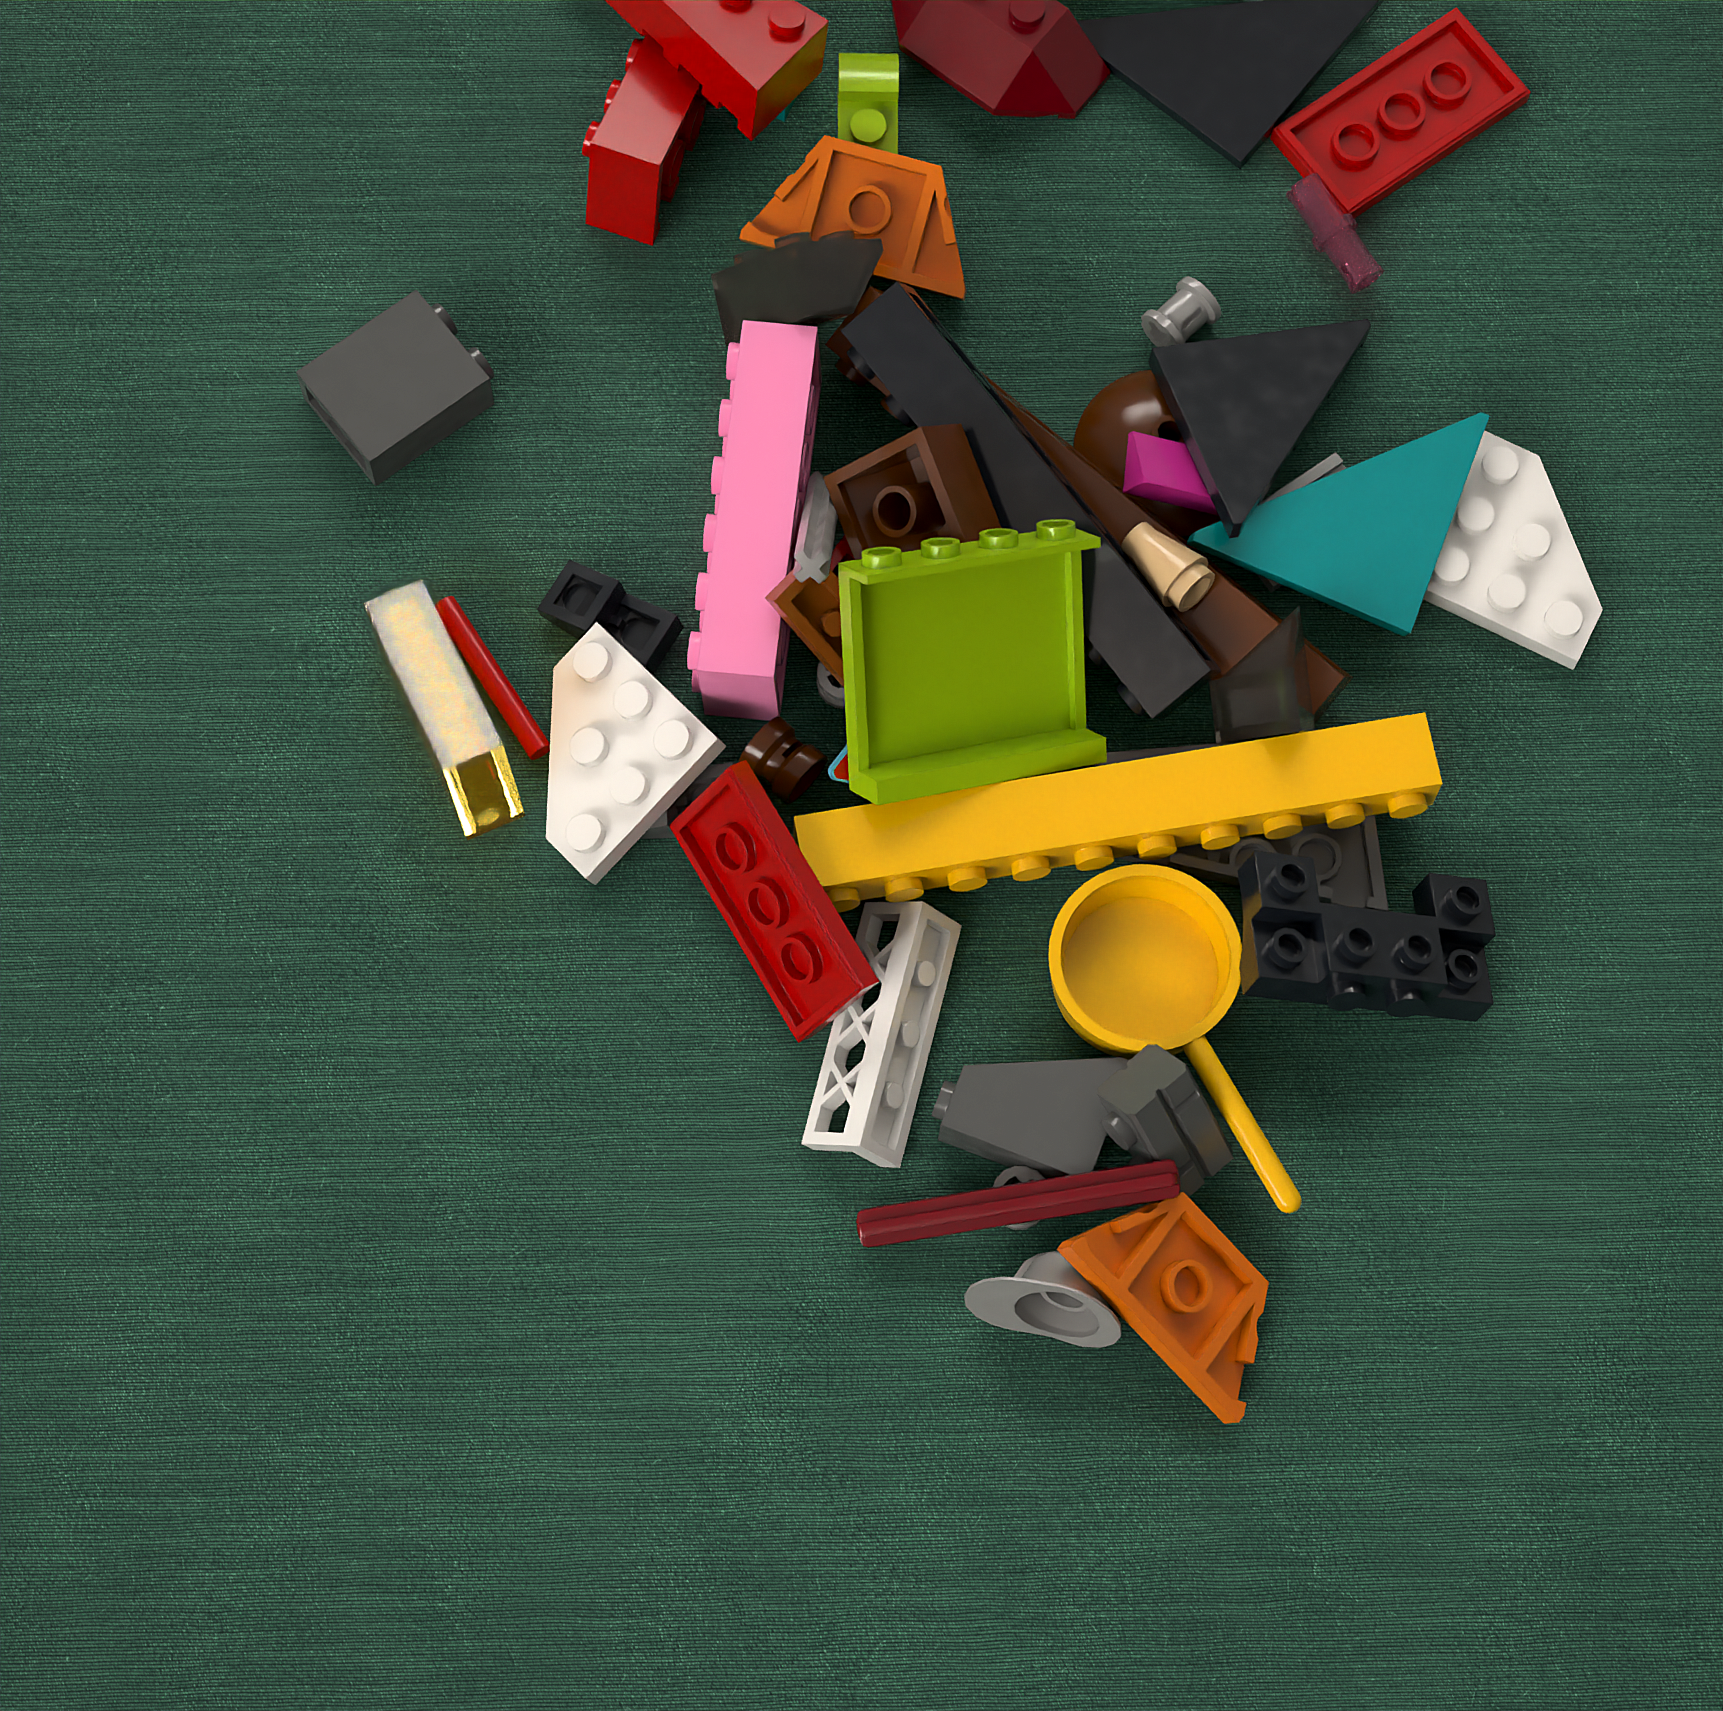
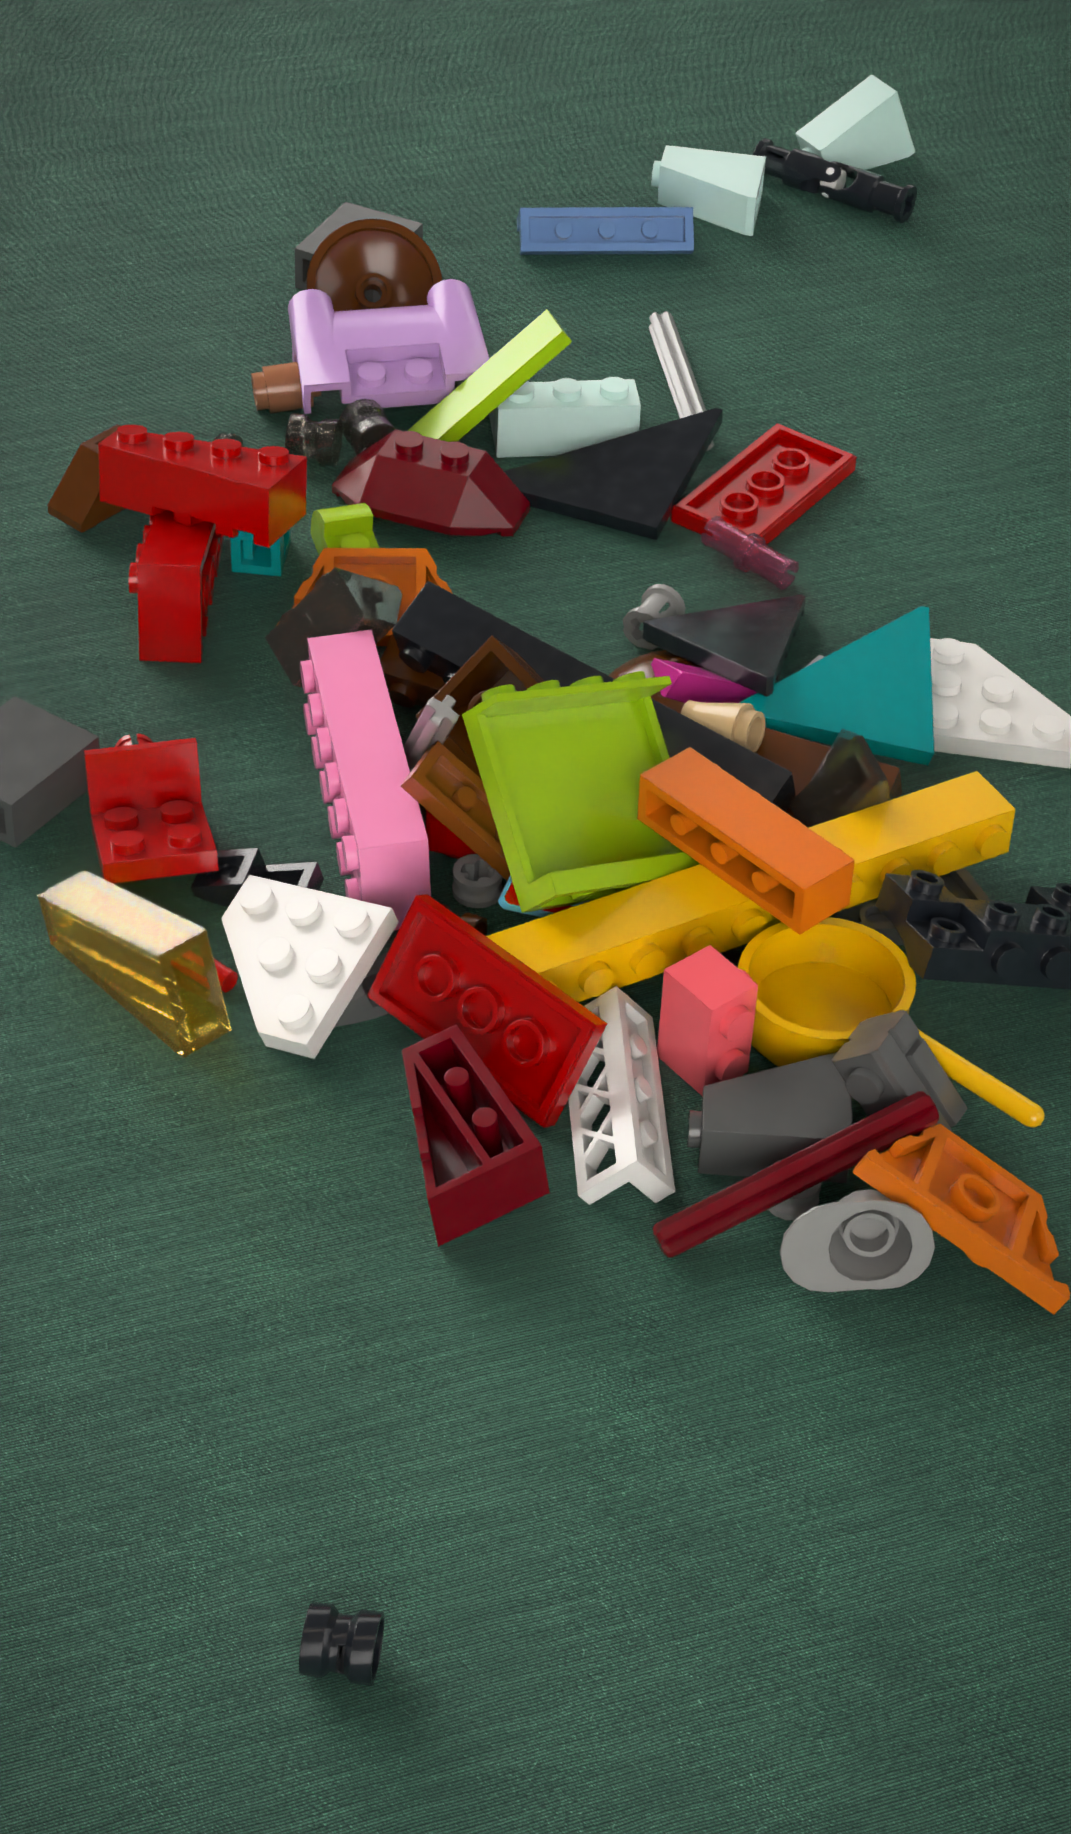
camera: 15 degrees left, 30 degrees down
none -> red plate [84,734,219,884]
none -> black wheel [299,1601,385,1686]
none -> dark red wedge [402,1024,550,1247]
none -> orange brick [637,747,855,935]
none -> coral brick [657,945,758,1097]

